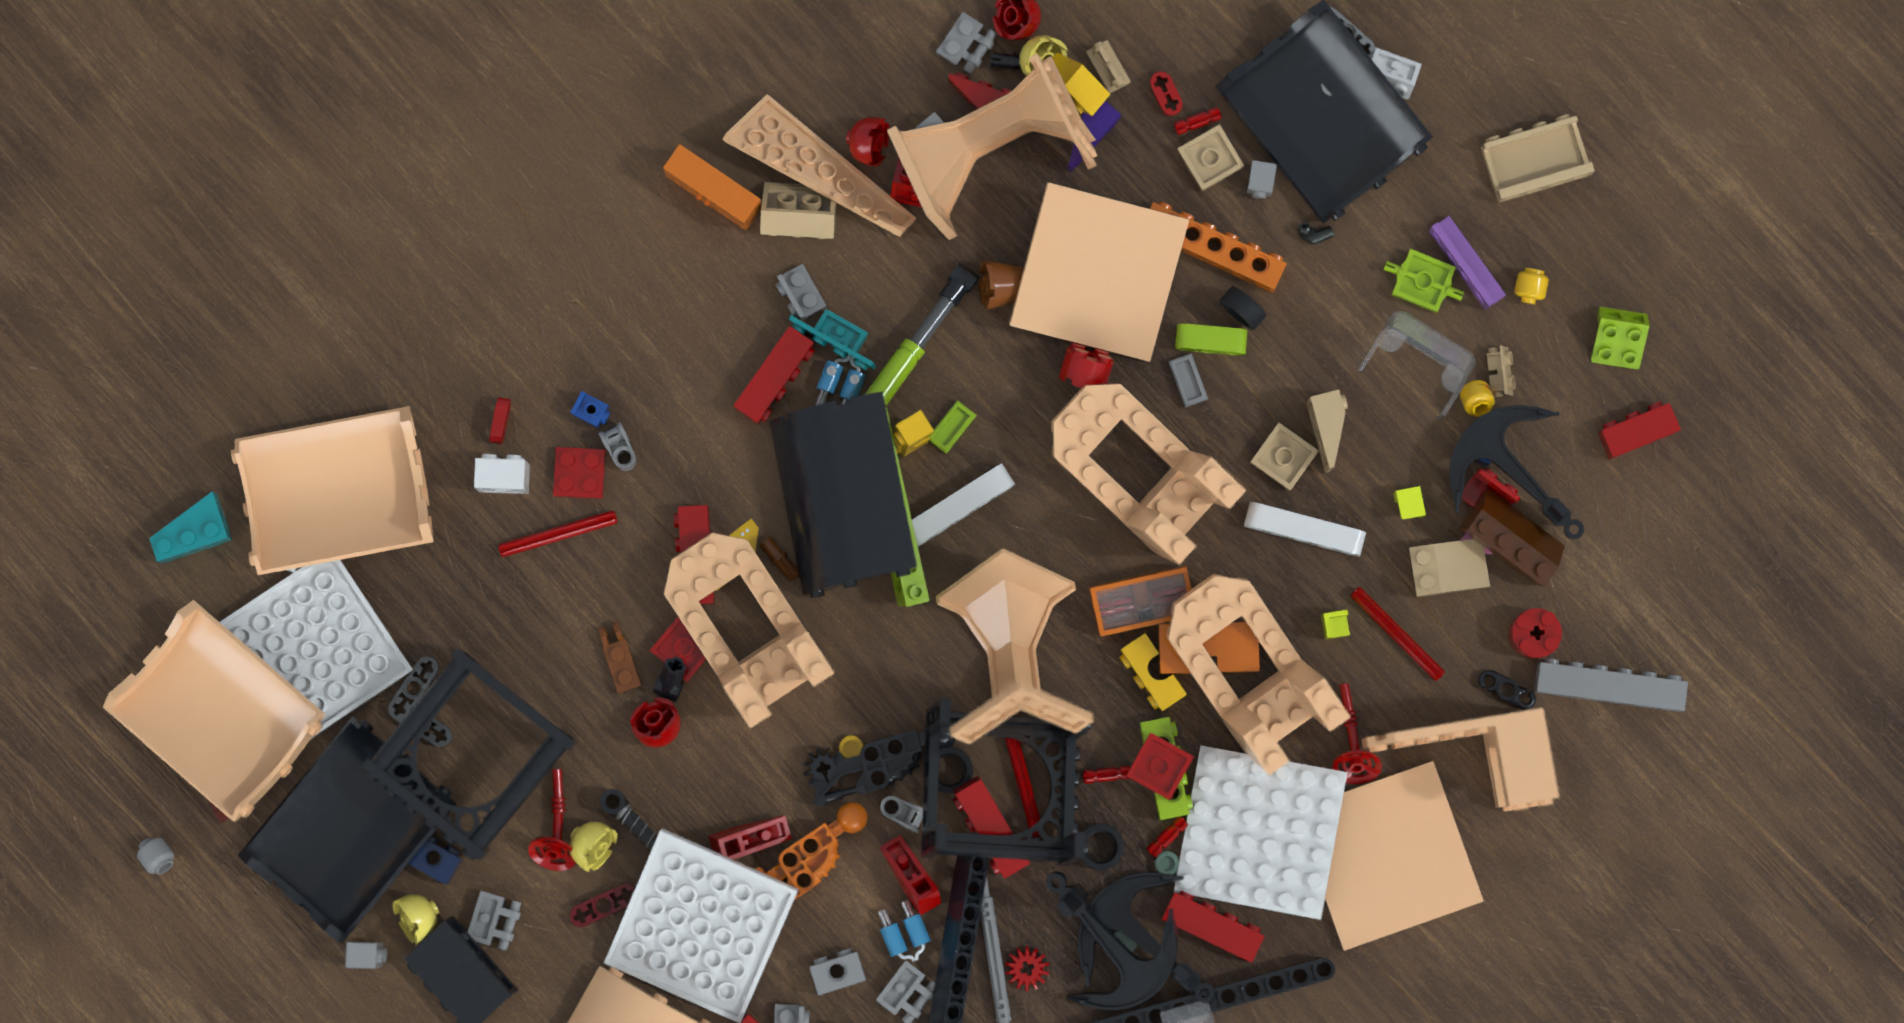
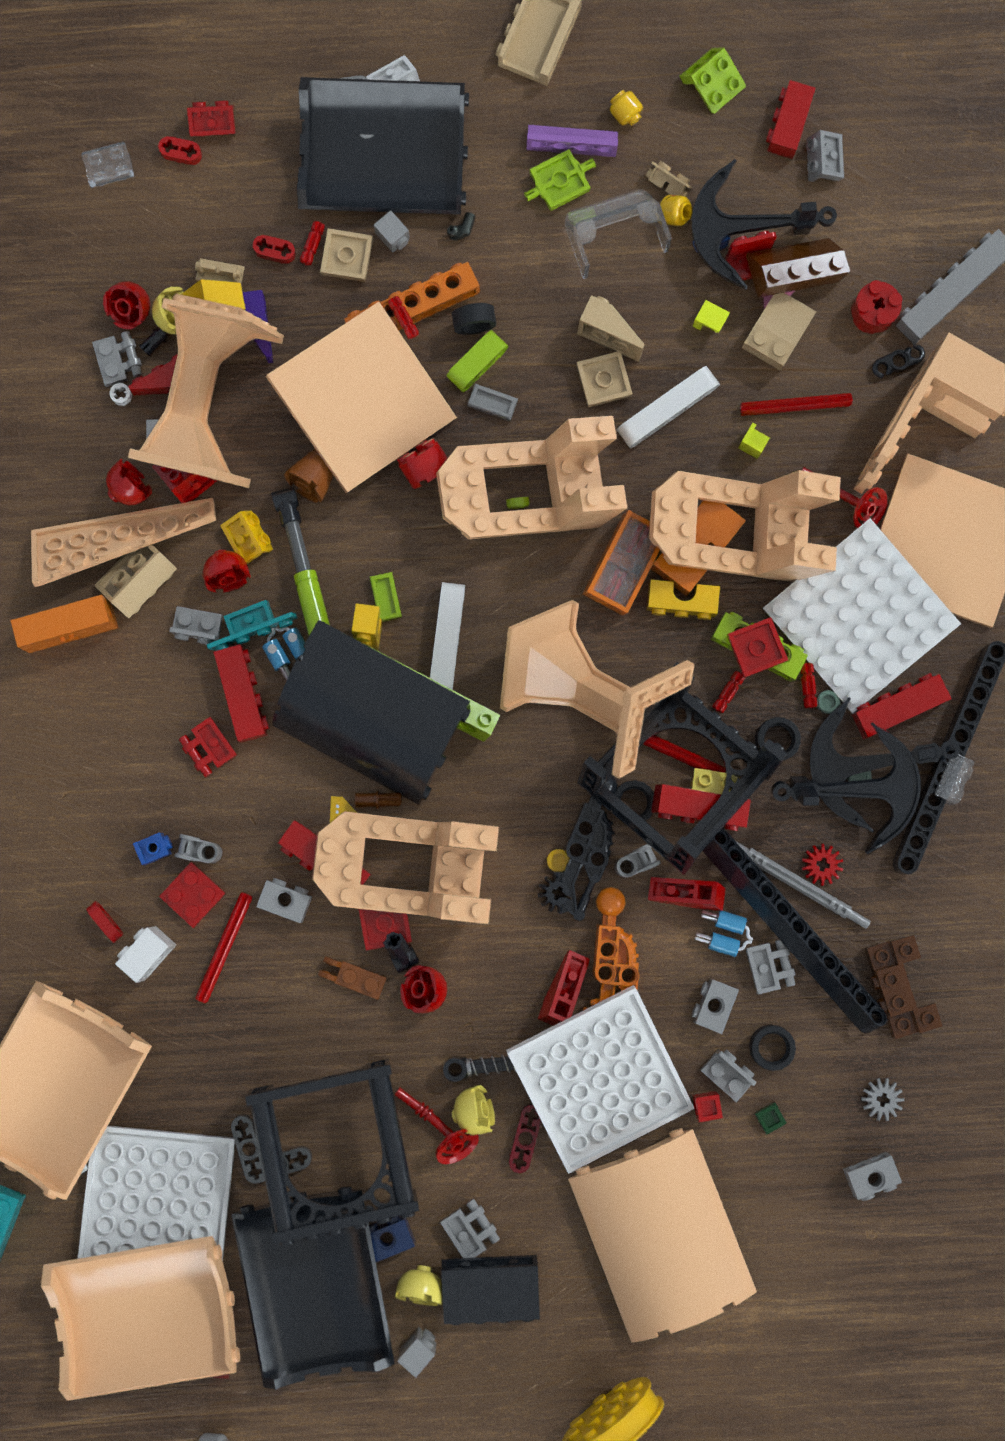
camera: 55 degrees left, 0 degrees up
none -> white bush [110,383,132,406]
none -> red plate [179,717,237,778]
none -> red cylinder [202,550,251,593]
none -> yellow bracket [220,511,273,564]
none -> light grey brick [256,878,313,923]
none -> red axle [388,296,419,340]
none -> lime tile [506,497,530,509]
none -> light yellow hinge [691,768,740,795]
none -> light grey bracket [806,130,844,182]

